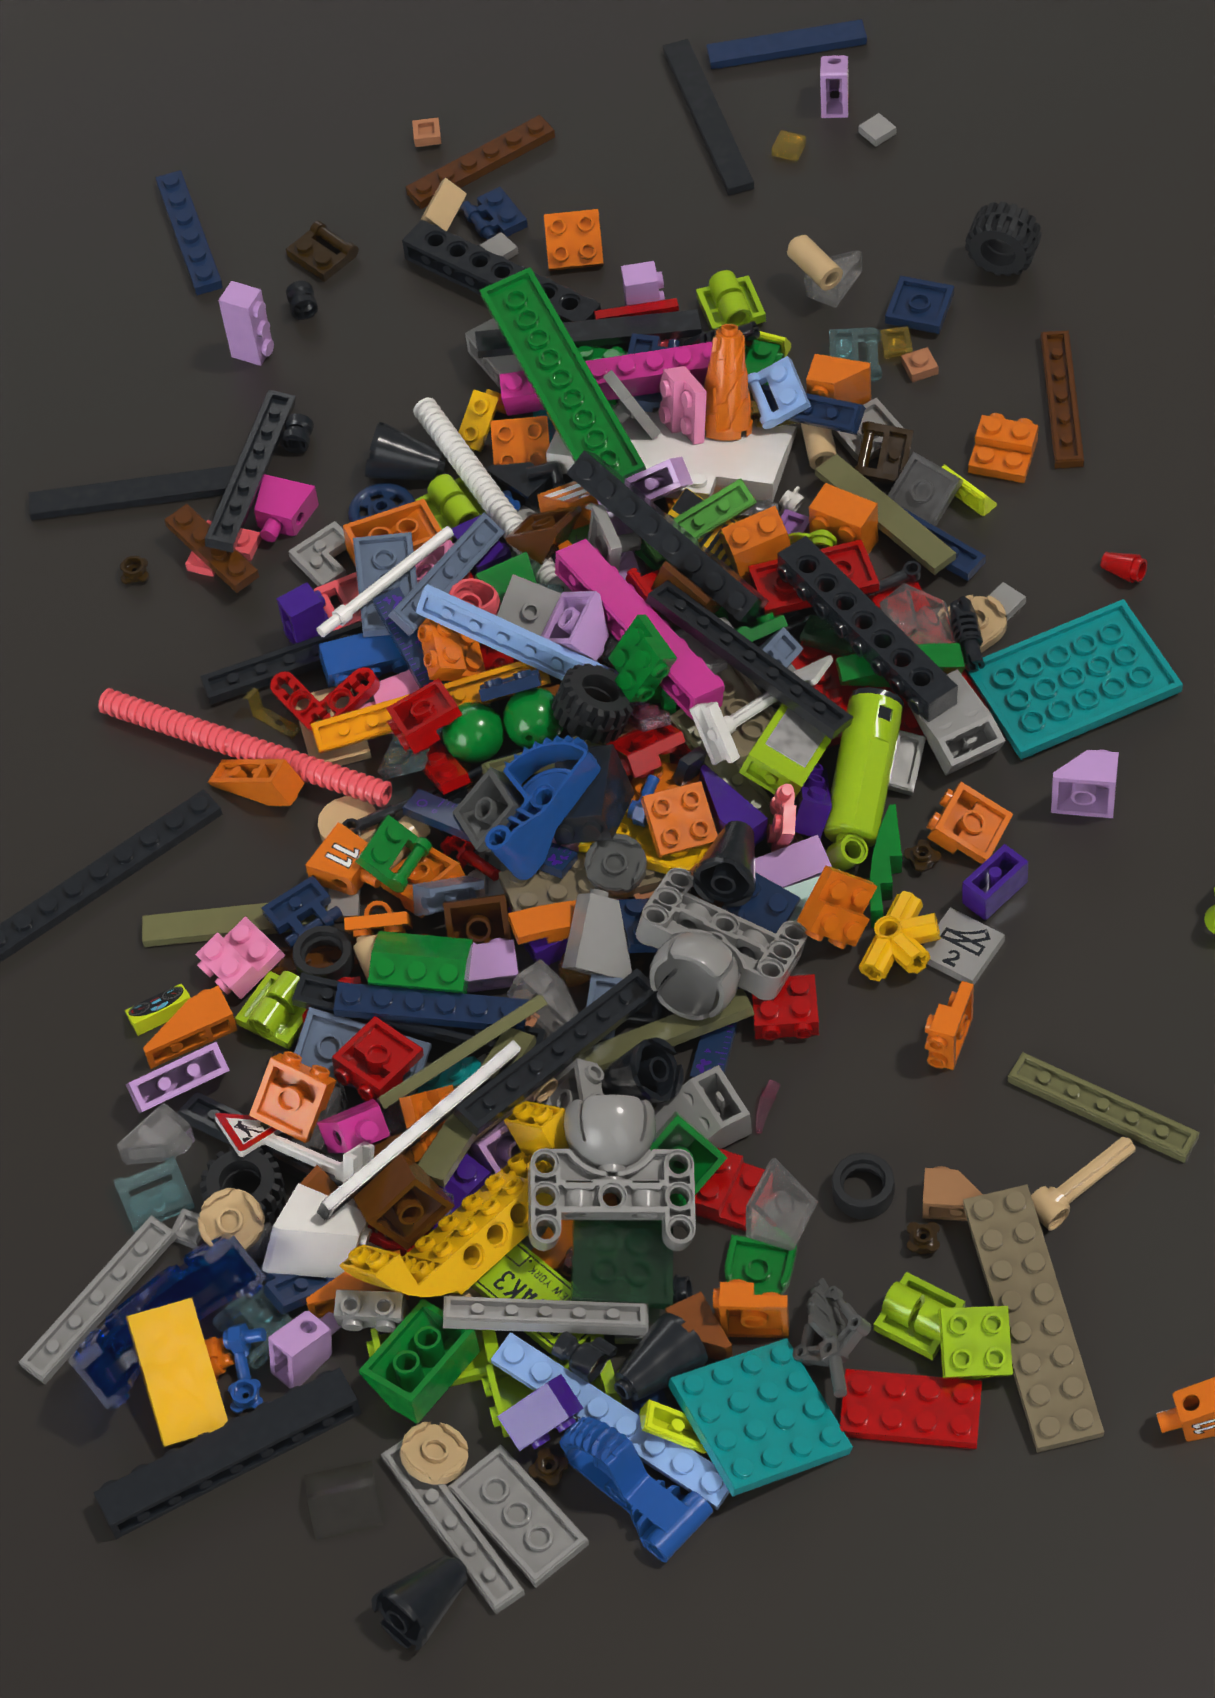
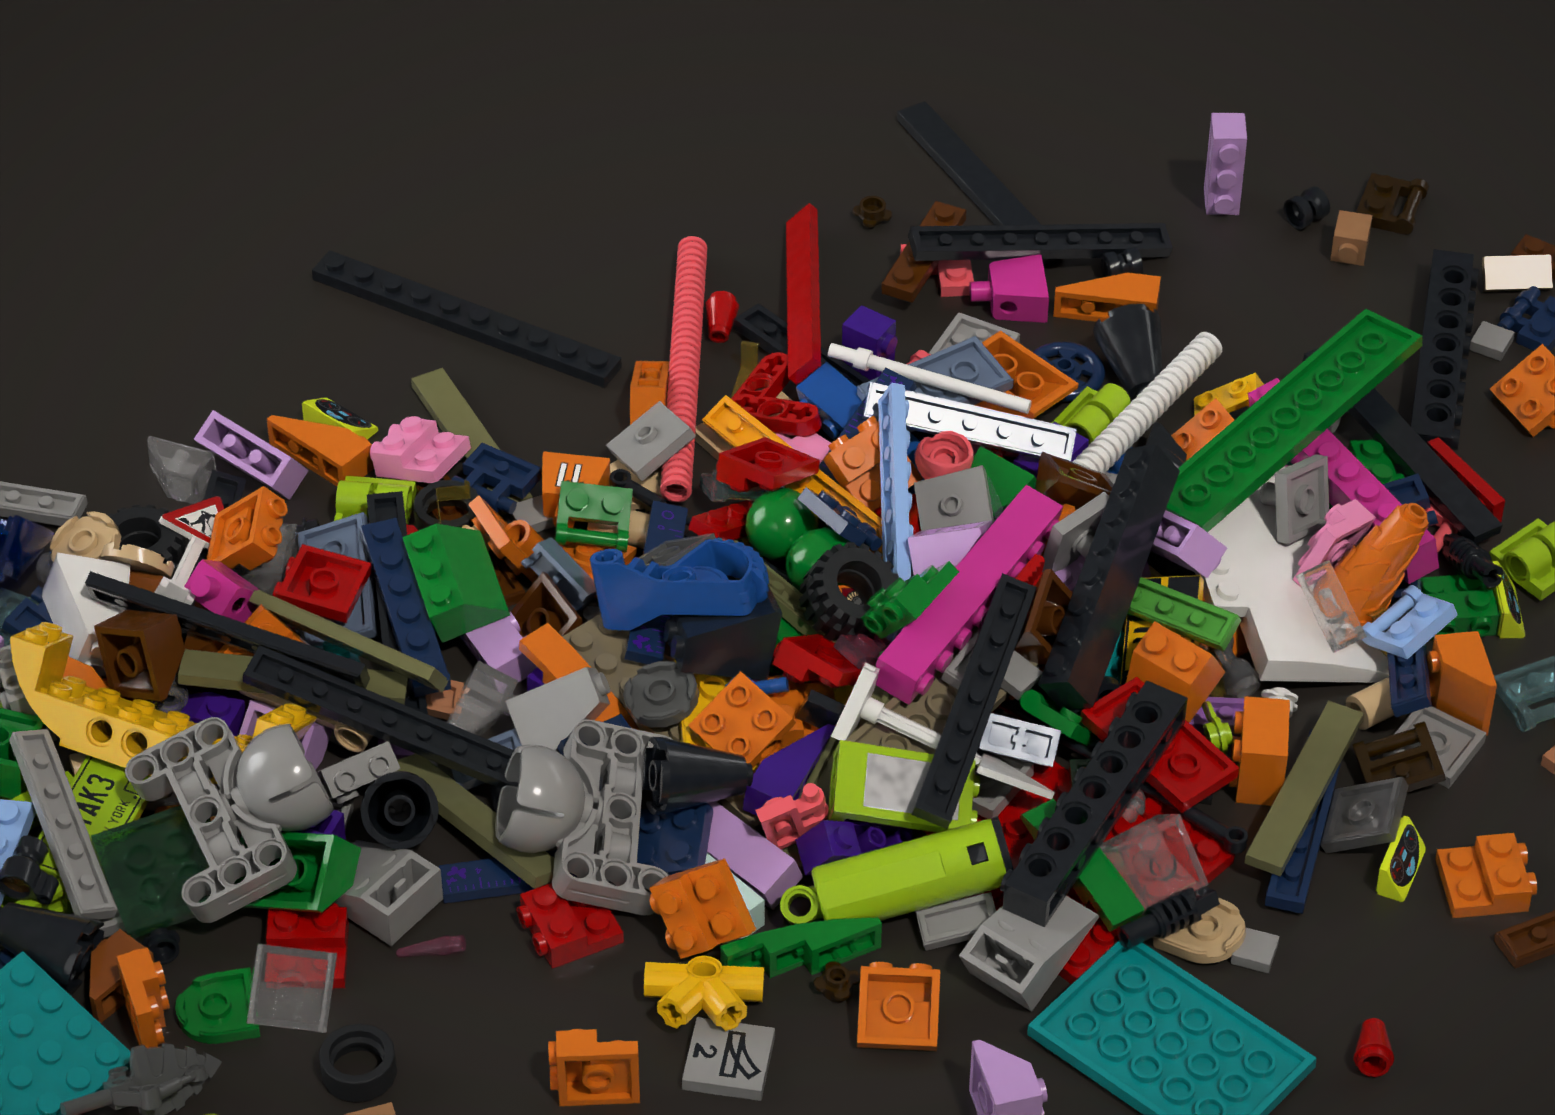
camera: 60 degrees right, 10 degrees down
clear light blue plate [113,1156,195,1233] -> none
dark blue plate [155,170,223,295] -> none
lavender brick [621,261,665,306] -> none
dark purple brick [962,844,1028,921] -> none
none -> tan tile [100,542,175,580]
none -> clear yellow piece [436,480,470,524]
none -> light grey plate [606,401,696,481]
none -> red cone [705,291,739,343]
none -> red tile [786,203,821,385]
none -> orange slope [1053,273,1161,322]
none -> clear slope [1296,560,1367,653]
none -> medium nougat brick [1330,210,1373,266]

